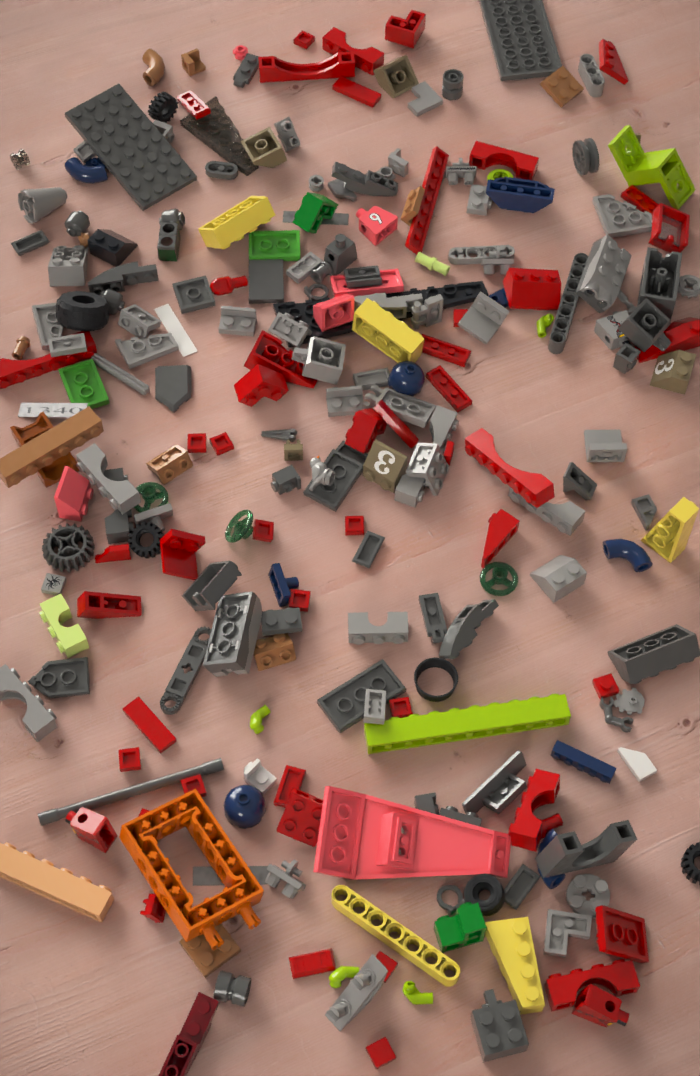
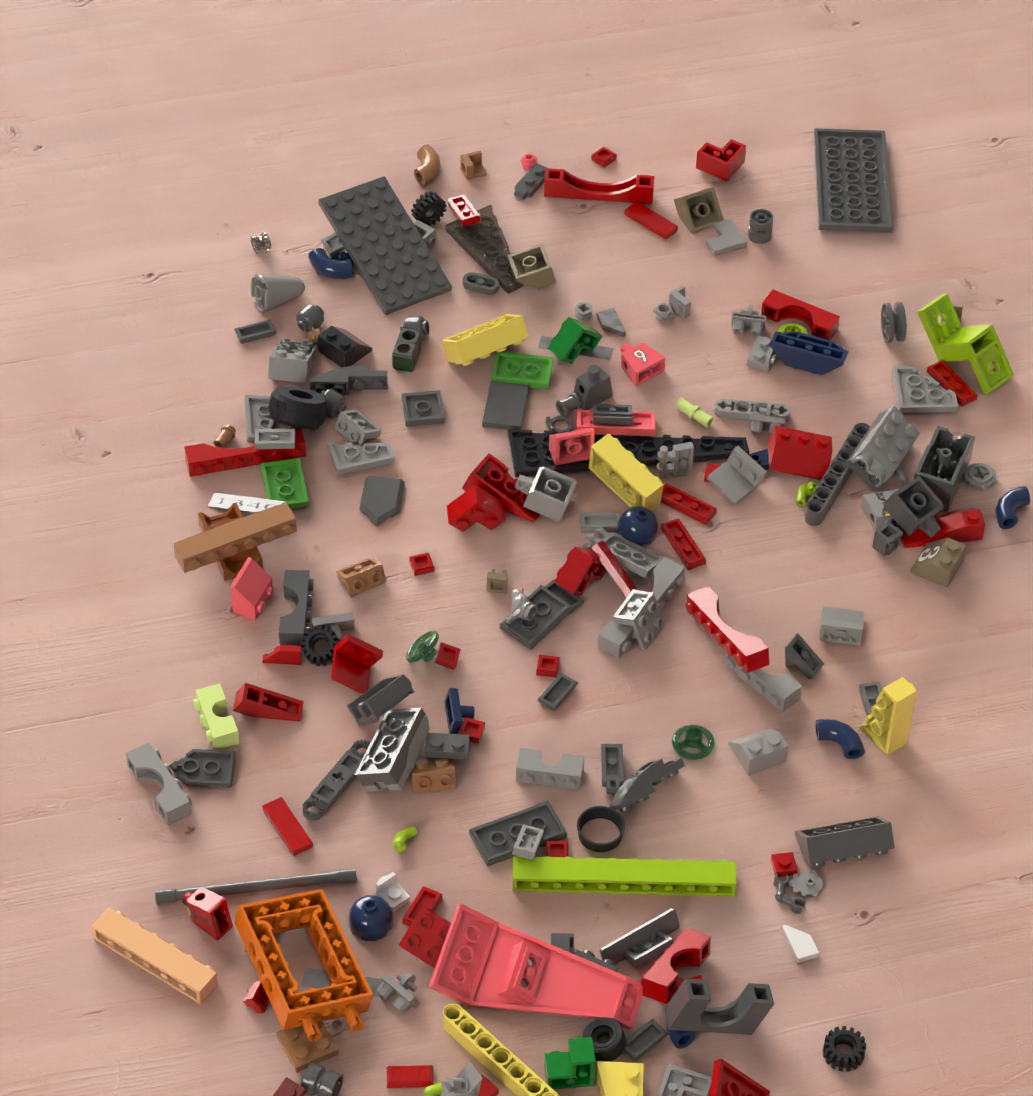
camera: 10 degrees right, 10 degrees down
light grey tile [41,573,66,595] -> none
dark grey gear [42,523,95,573] -> none
light grey arch [76,443,141,515] -> none
light grey axle [91,353,150,395] -> none
red plate [118,747,141,772] -> none
clear green piece [134,482,169,513] -> none
white sticker [154,304,197,357] -> none
red plate [180,774,207,797] -> none
red plate [187,433,207,453] -> none
red arm [210,275,248,296] -> none
light grey bracket [219,306,257,337] -> none
dark grey piece [261,429,297,442] -> none
light grey bracket [268,312,312,348] -> none
dark grey brick [271,465,301,495] -> none
light grey hips [274,117,301,152] -> none
light grey piece [286,251,323,284] -> none
red arch [322,27,384,76] -> none
light grey bracket [326,386,365,417] -> none
dark grey slope [332,161,398,196] -> none
light grey slope [354,293,423,319] -> none
dark tan slope [363,440,408,493] -> none
medium nougat bracket [401,186,425,226] -> none
red plate [405,146,449,255] -> none
dark grey piece [437,885,466,916] -> none
red tile [444,441,454,466] -> none
red slope [481,509,520,568] -> none
medium nougat plate [540,66,584,108] -> none
dark blue piece [551,740,616,784] -> none
light grey plate [566,874,610,918] -> none
light grey beam [578,54,605,97] -> none
red wing [599,39,629,85] -> none
red window [648,203,690,253] -> none

